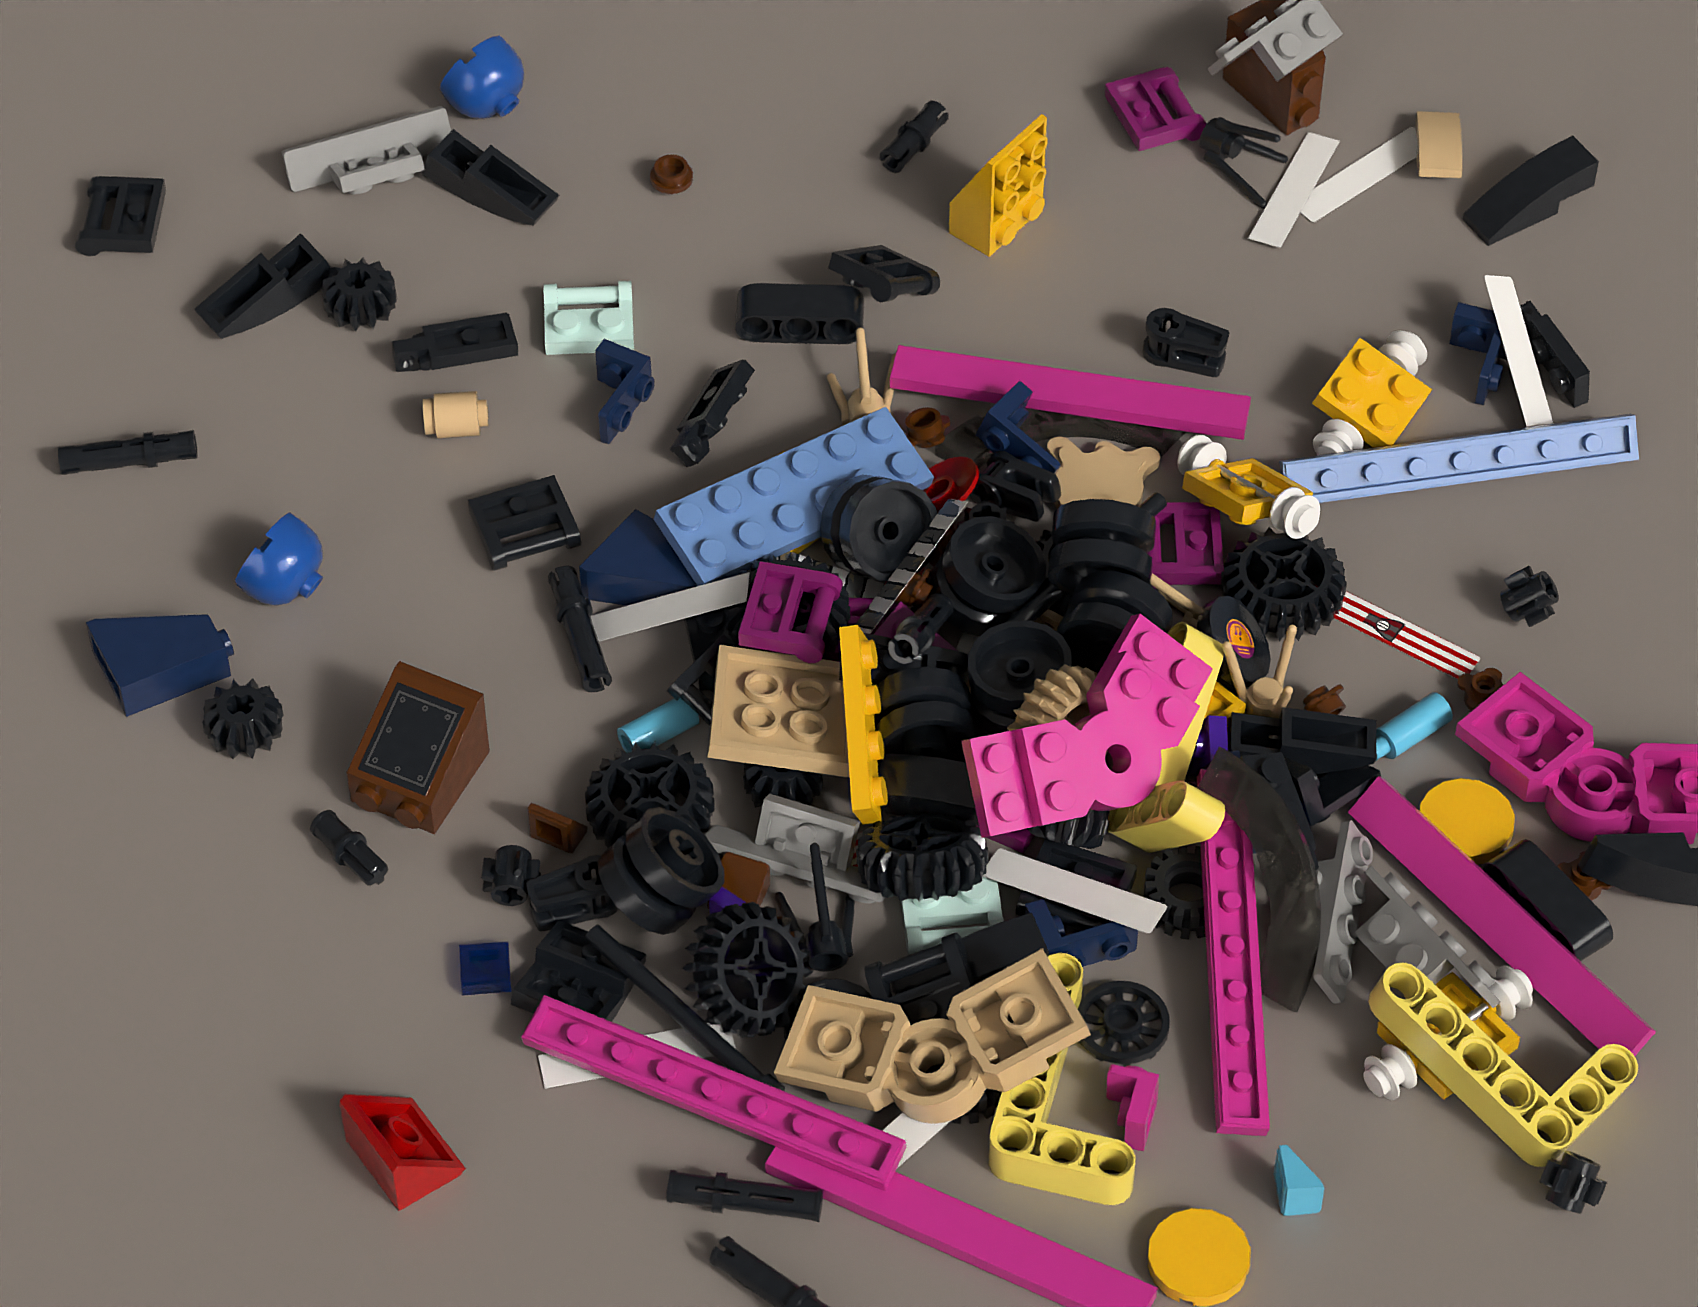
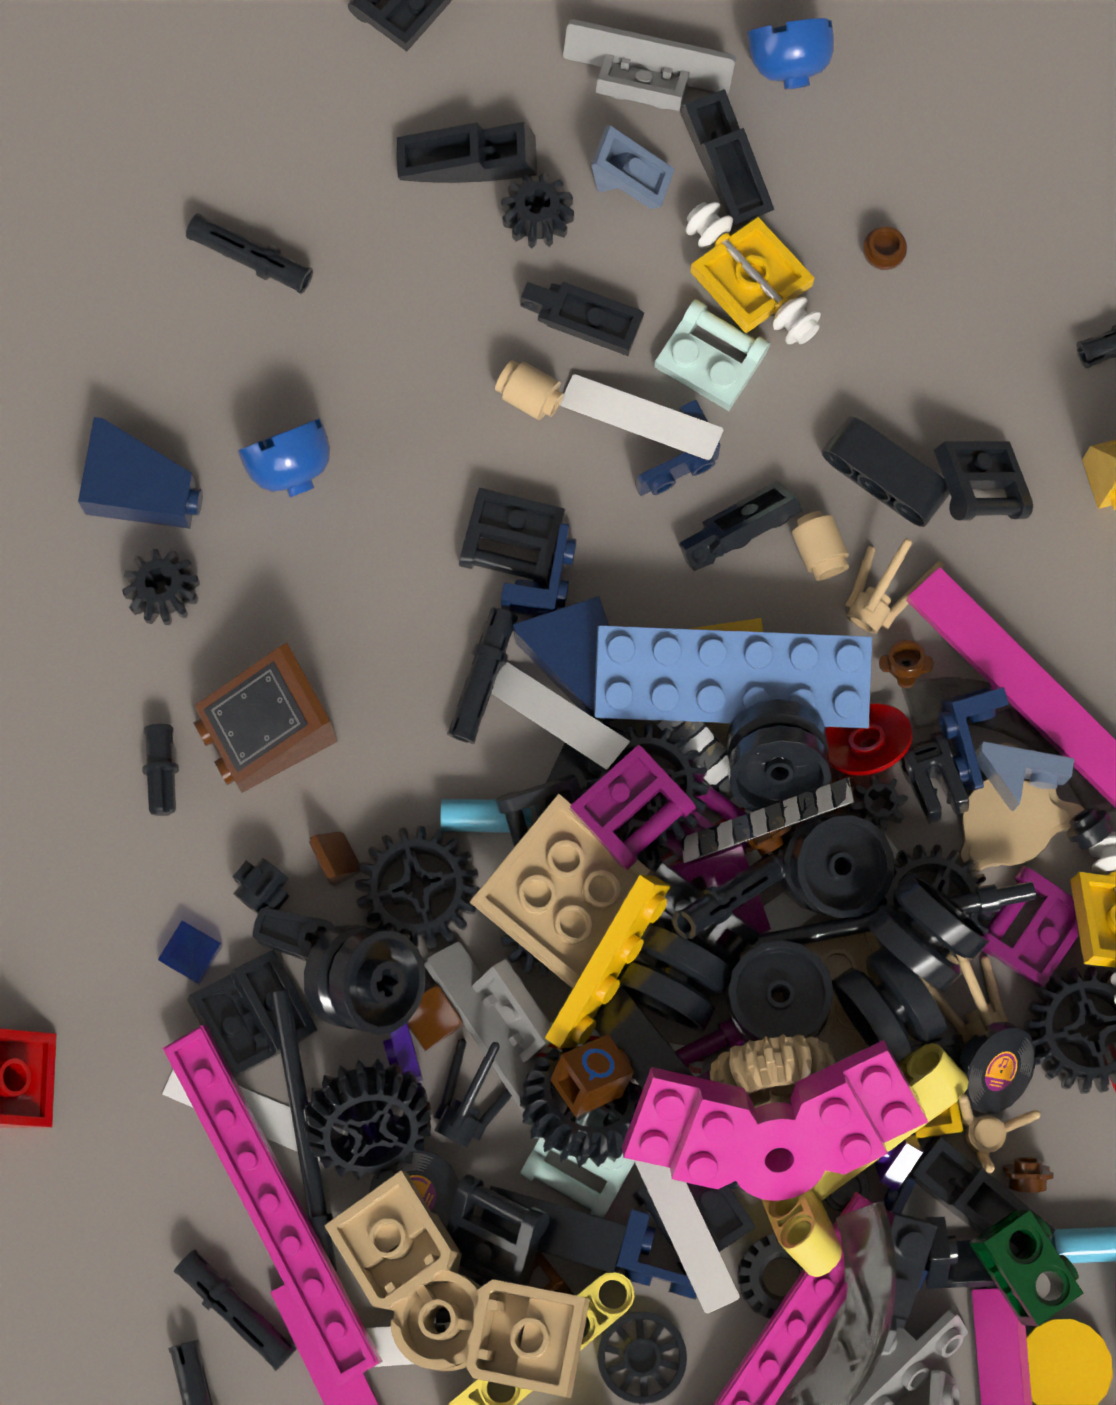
camera: 35 degrees right, 25 degrees up
none -> dark blue bracket [501,523,577,617]
none -> reddish brown brick [550,1034,634,1117]
none -> white sticker [560,374,724,460]
none -> sand blue slope [591,125,675,209]
none -> yellow plate [686,202,821,344]
none -> tan brick [792,511,849,581]
none -> dark green brick [969,1210,1084,1326]
none -> sand blue slope [976,742,1074,811]
none -> black plate [1066,808,1112,849]

